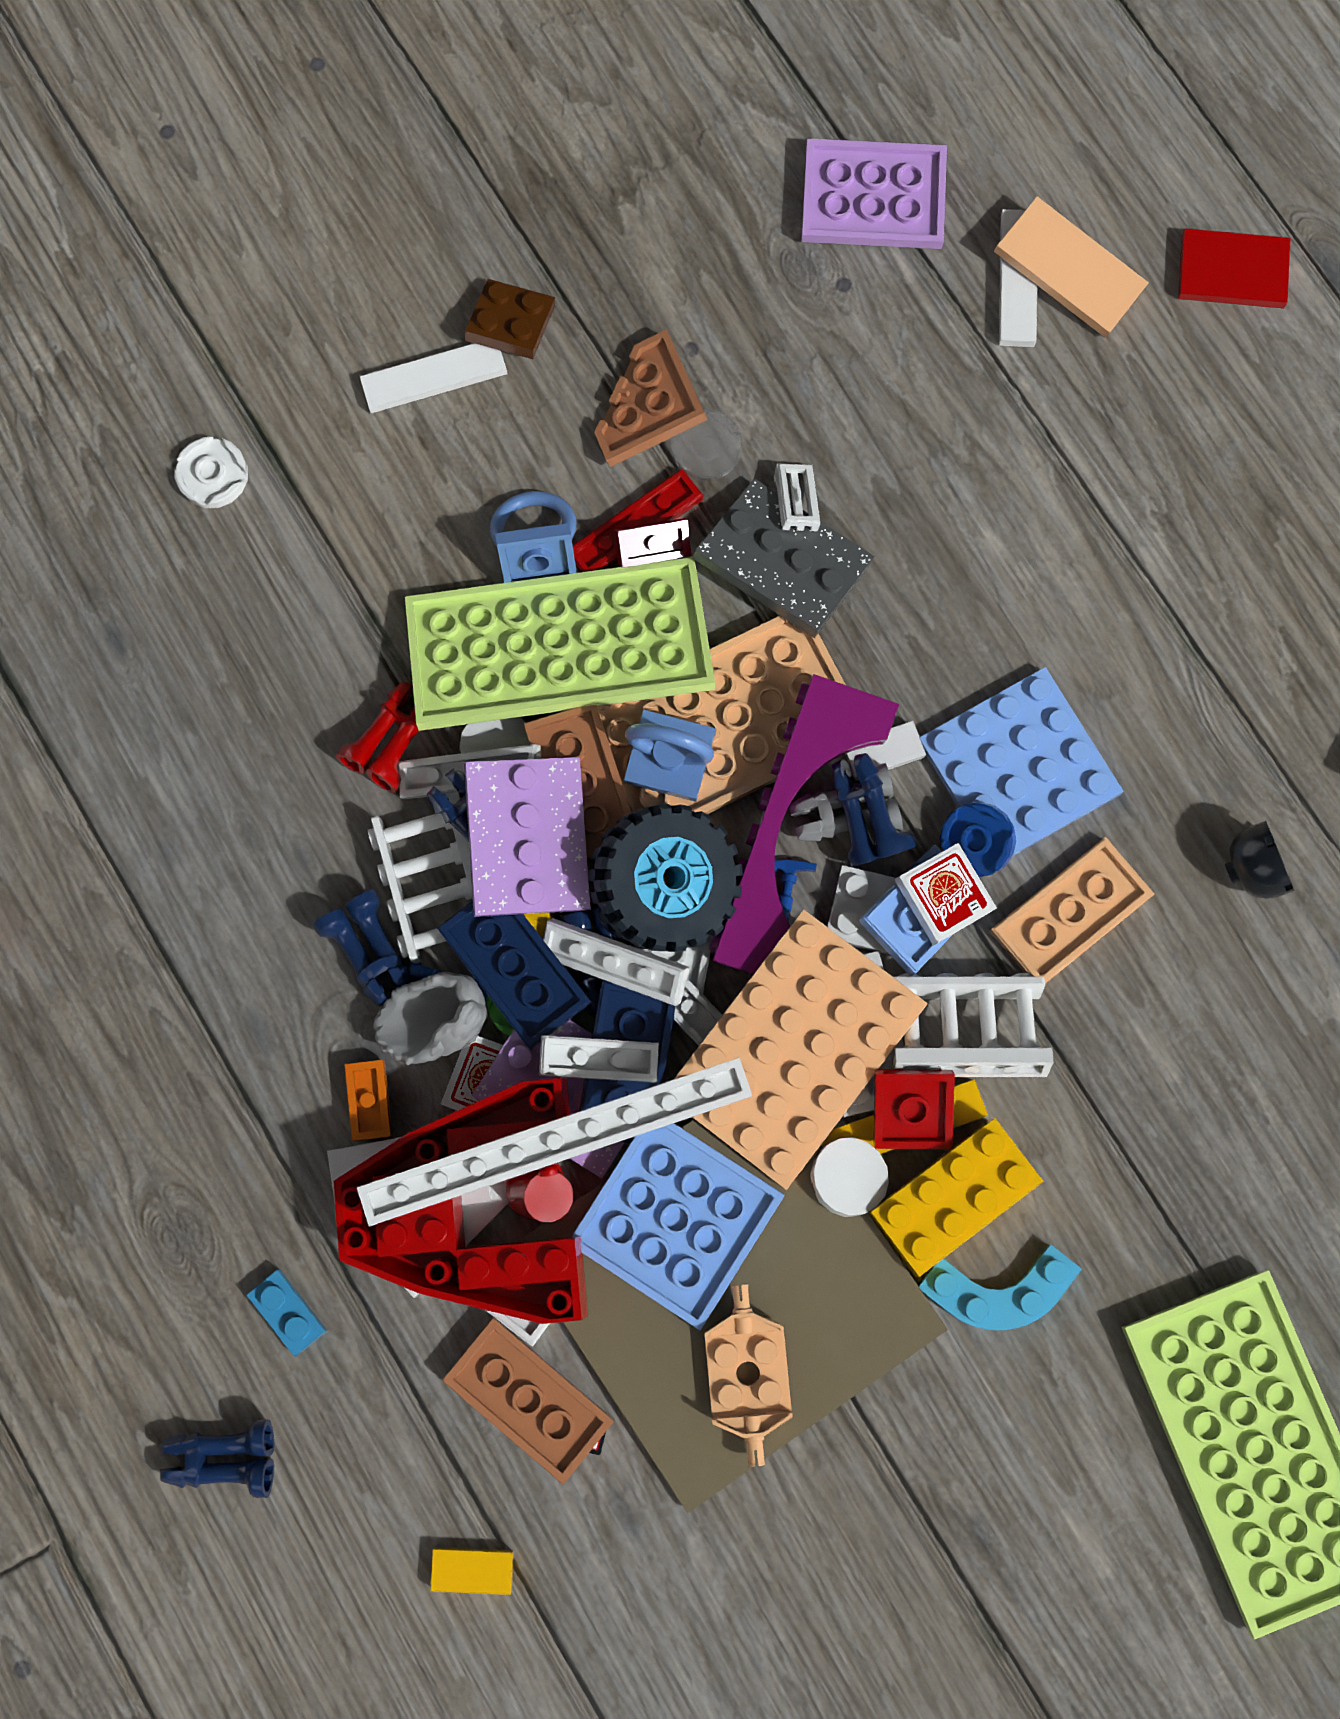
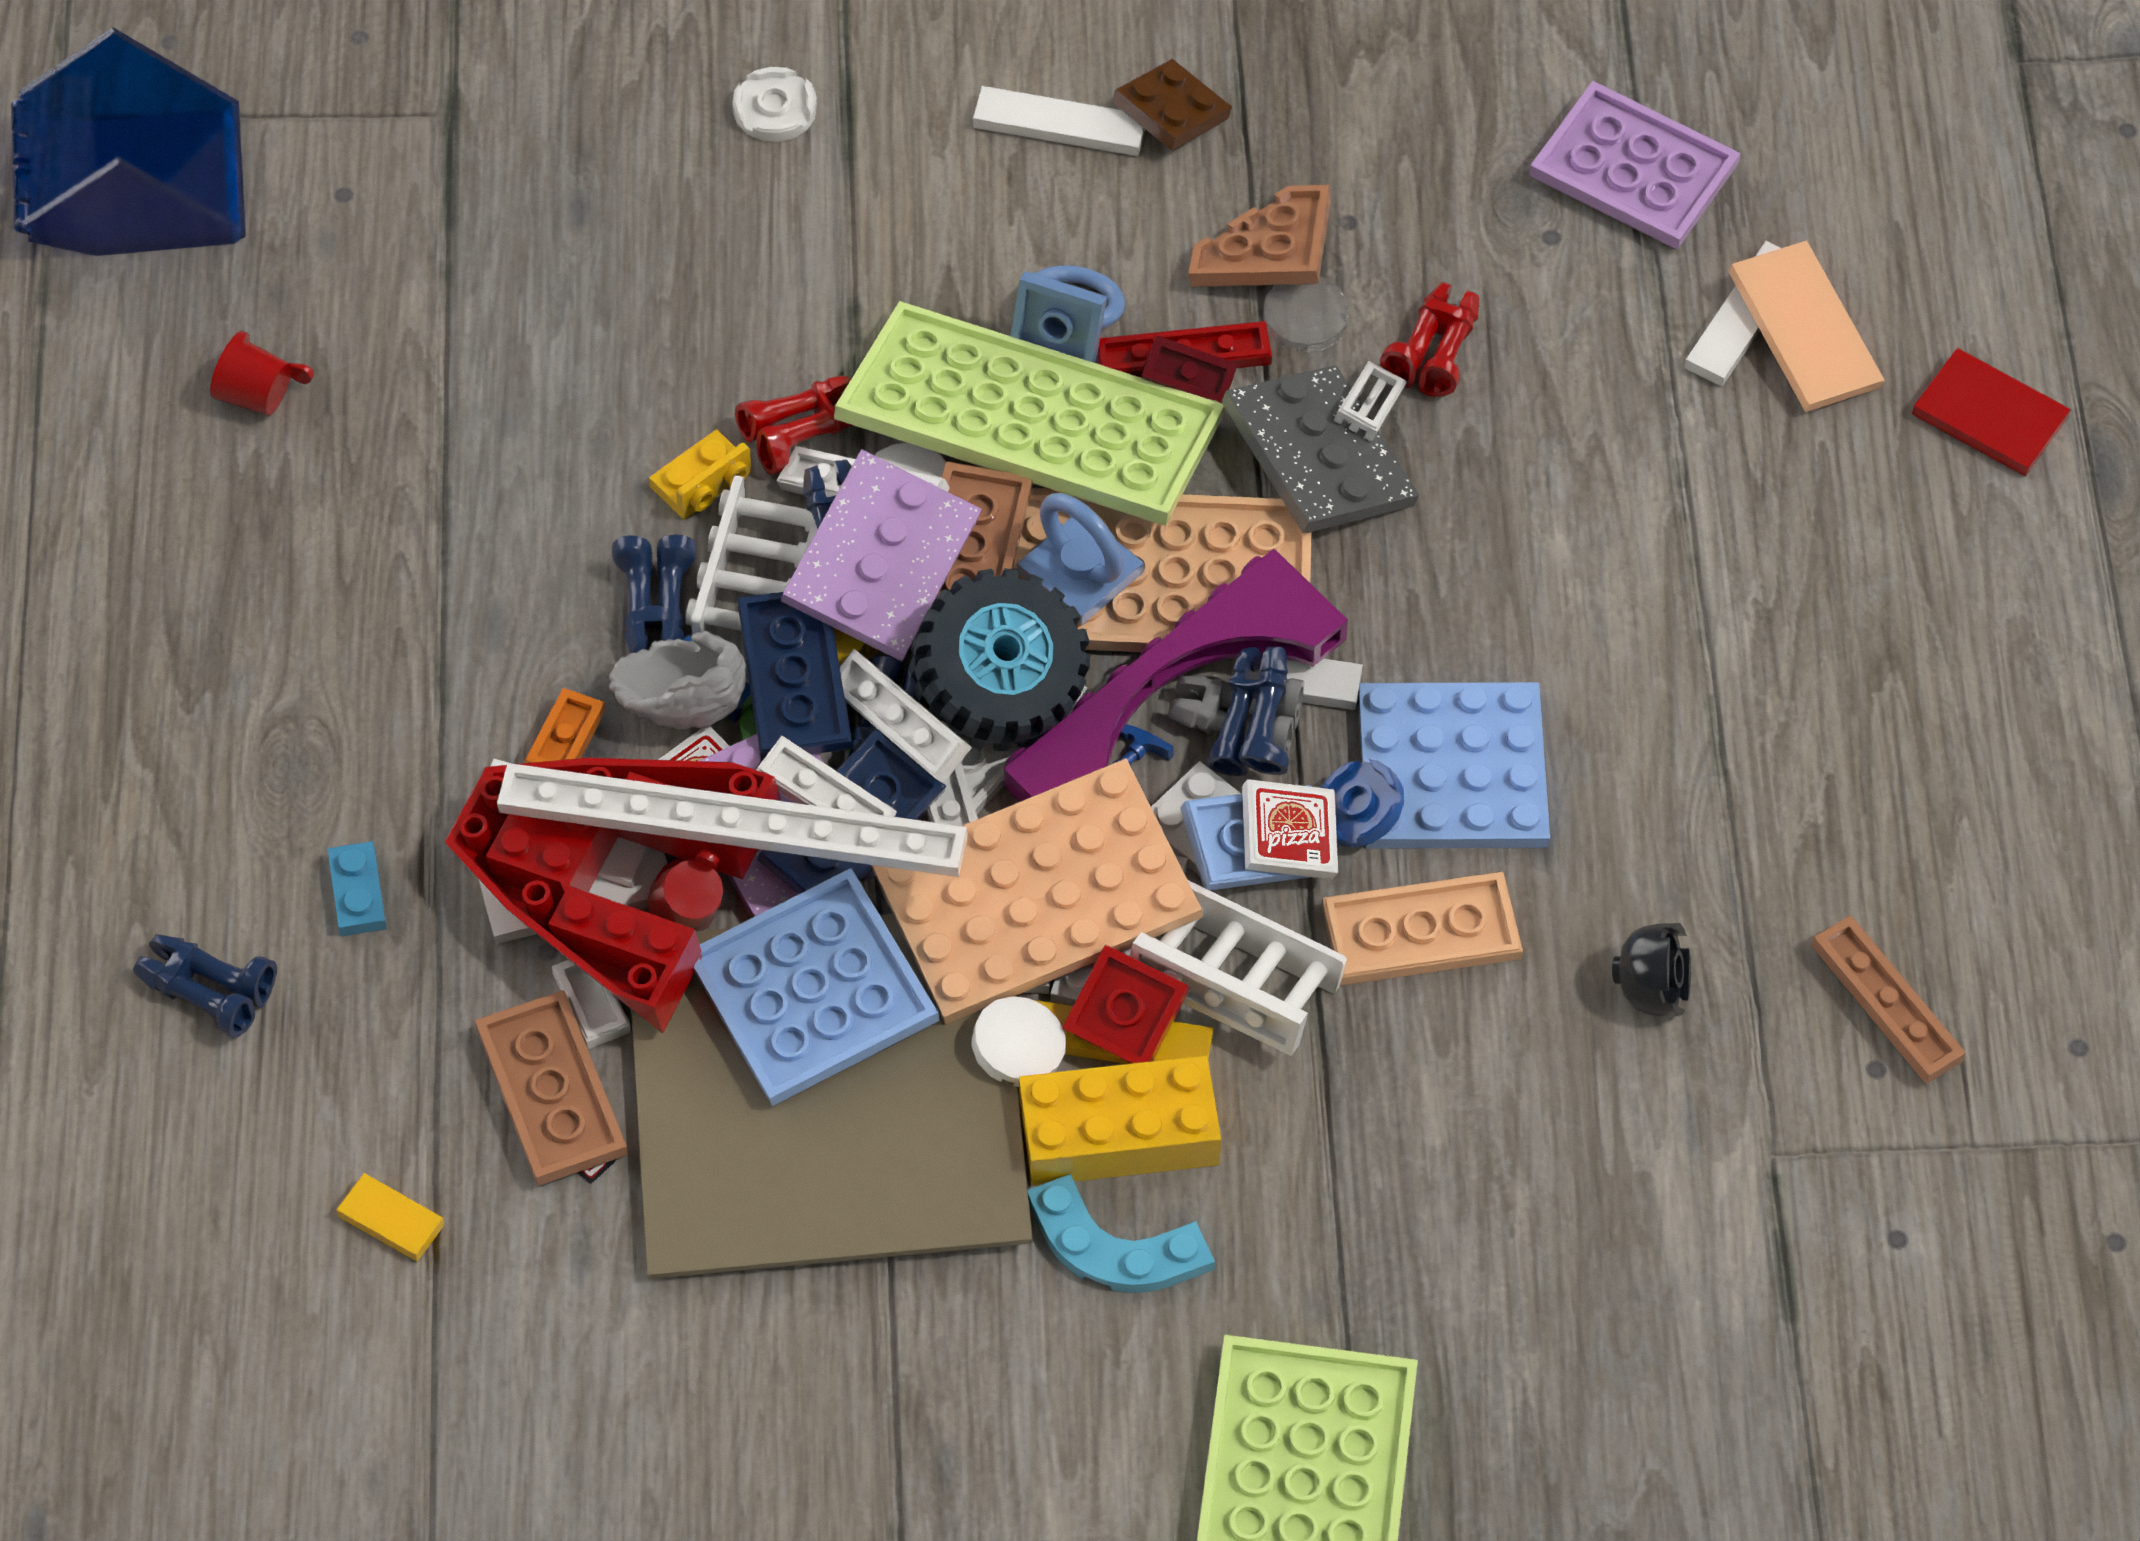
camera: 25 degrees right, 20 degrees down
light nougat plate [704,1284,793,1467] -> none
none -> yellow bracket [649,429,751,520]
none -> red piece [1379,282,1479,397]

